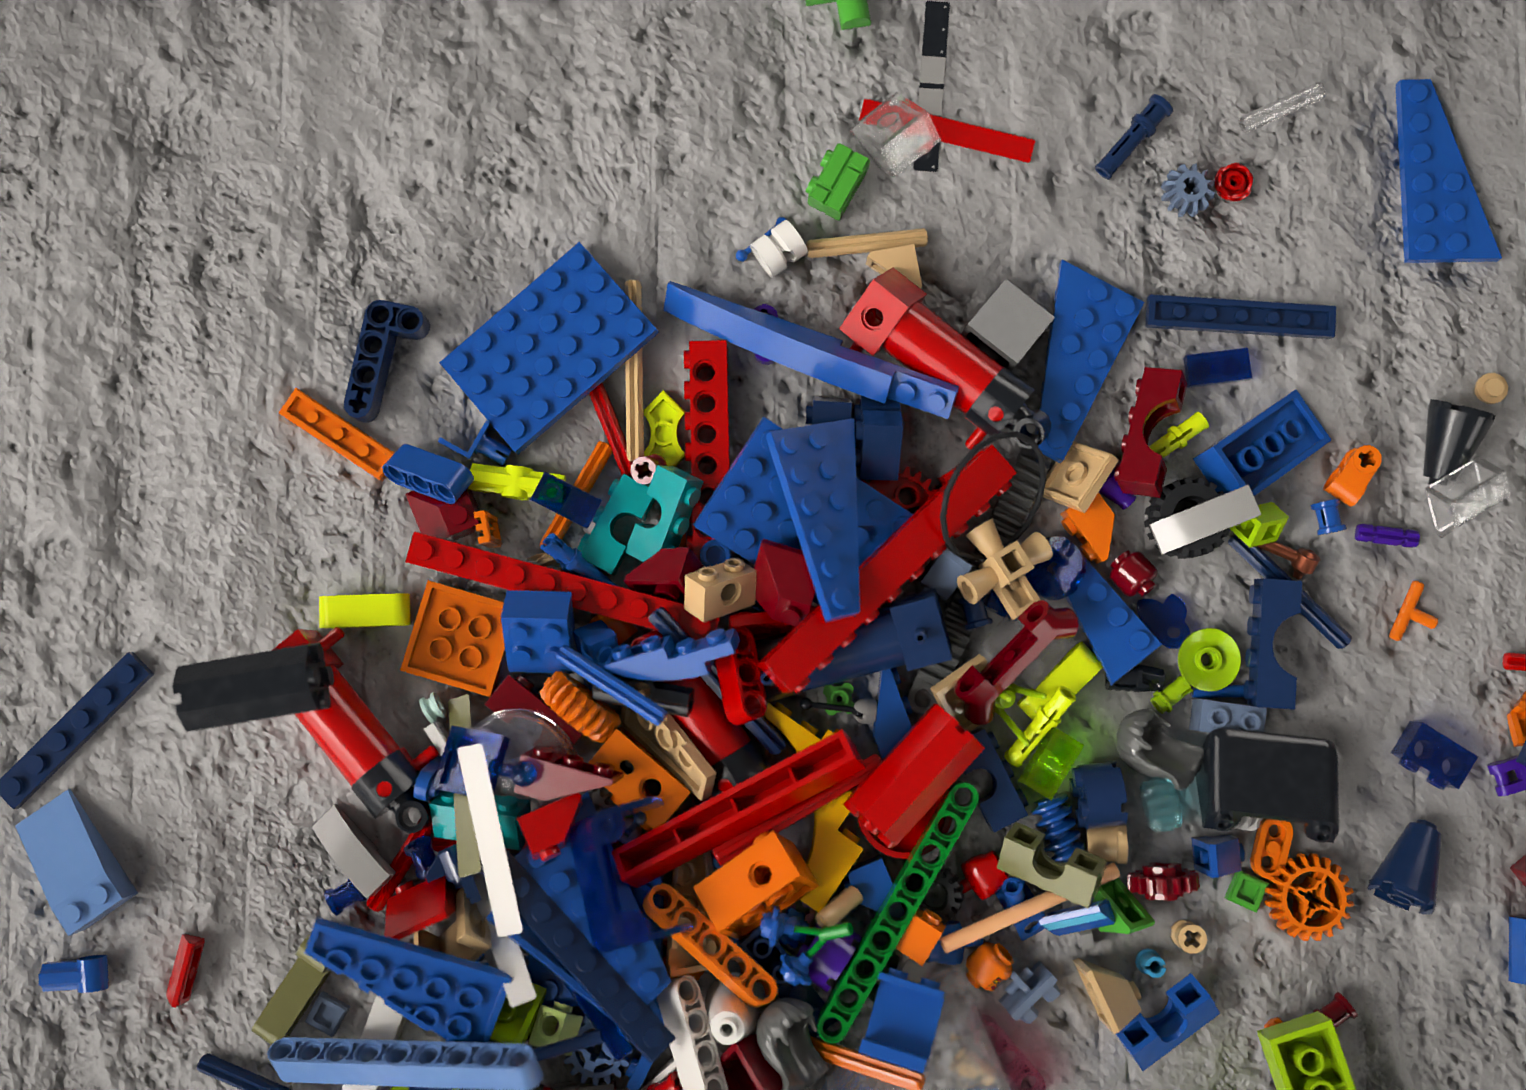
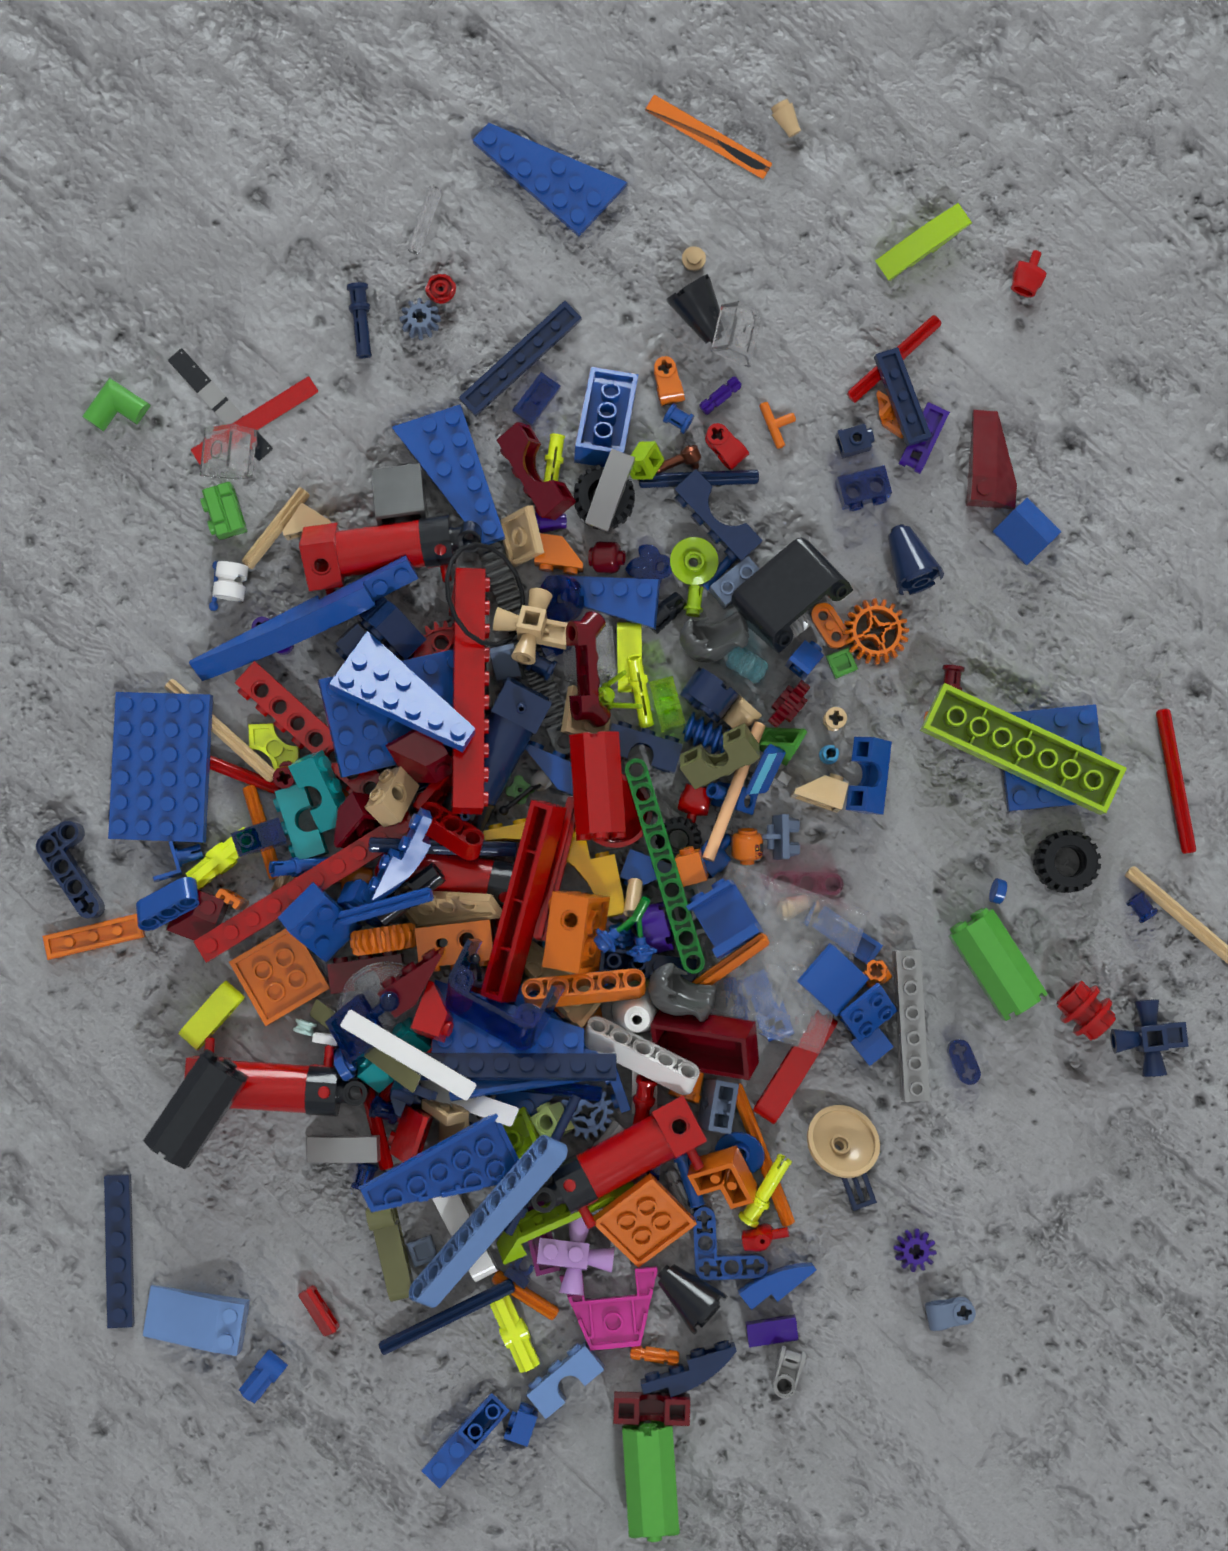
camera: 50 degrees left, 0 degrees up
blue tile [700,540,732,567] -> none
none -> red piece [705,423,749,471]
none -> dark blue brick [835,423,875,459]

